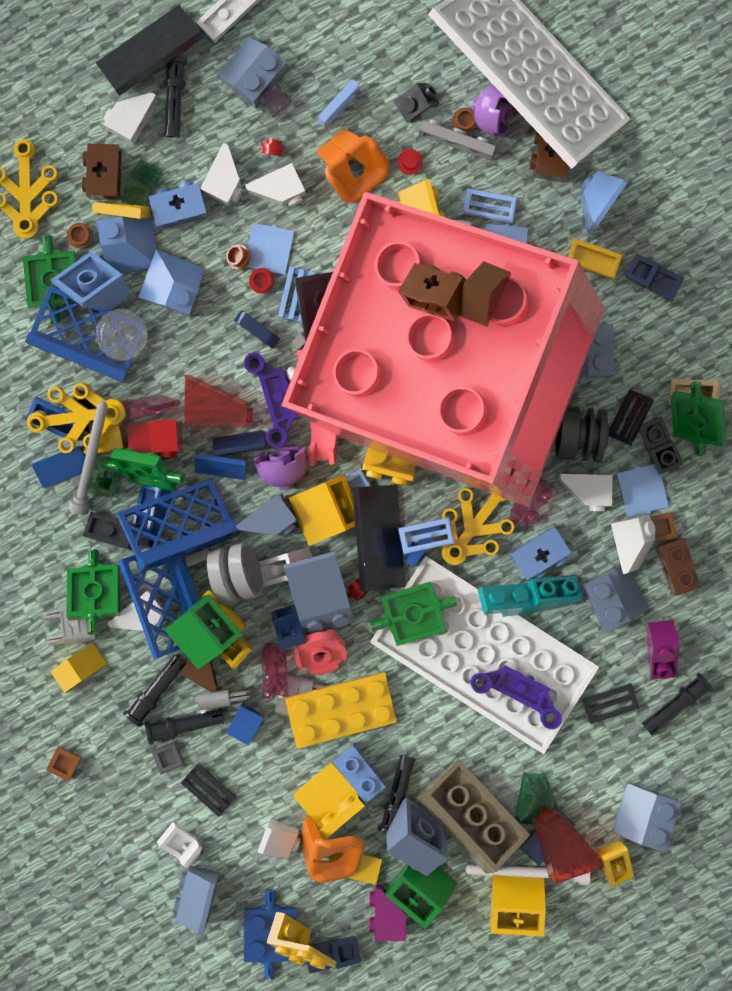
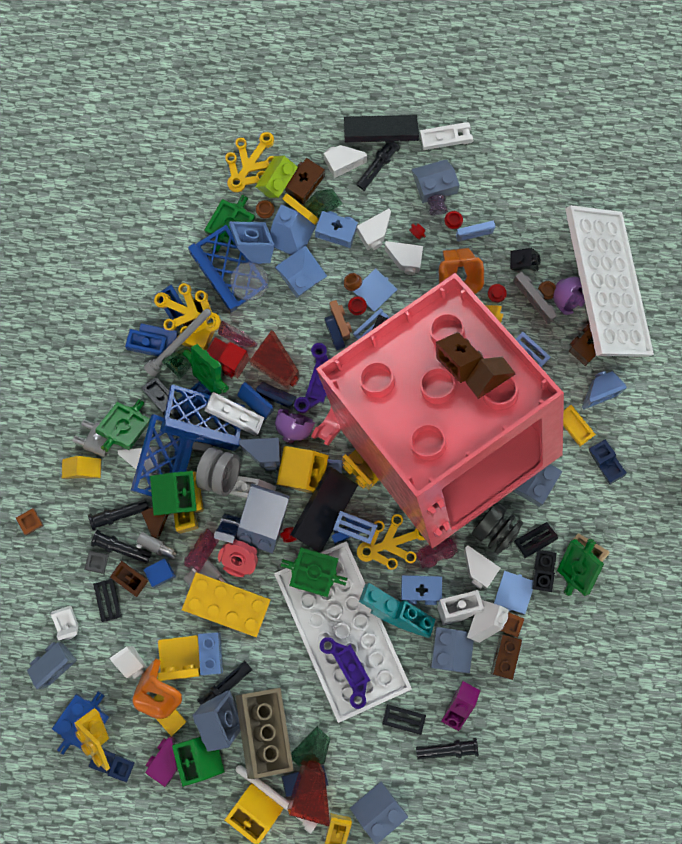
camera: 30 degrees right, 10 degrees down
none -> reddish brown slope [110,561,149,597]
none -> blue slope [125,329,167,357]
none -> white tile [204,392,264,436]
none -> lime brick [255,156,298,198]
none -> nougat plate [329,300,352,341]
none -> white slope [437,590,484,626]
none -> red plate [444,211,463,230]

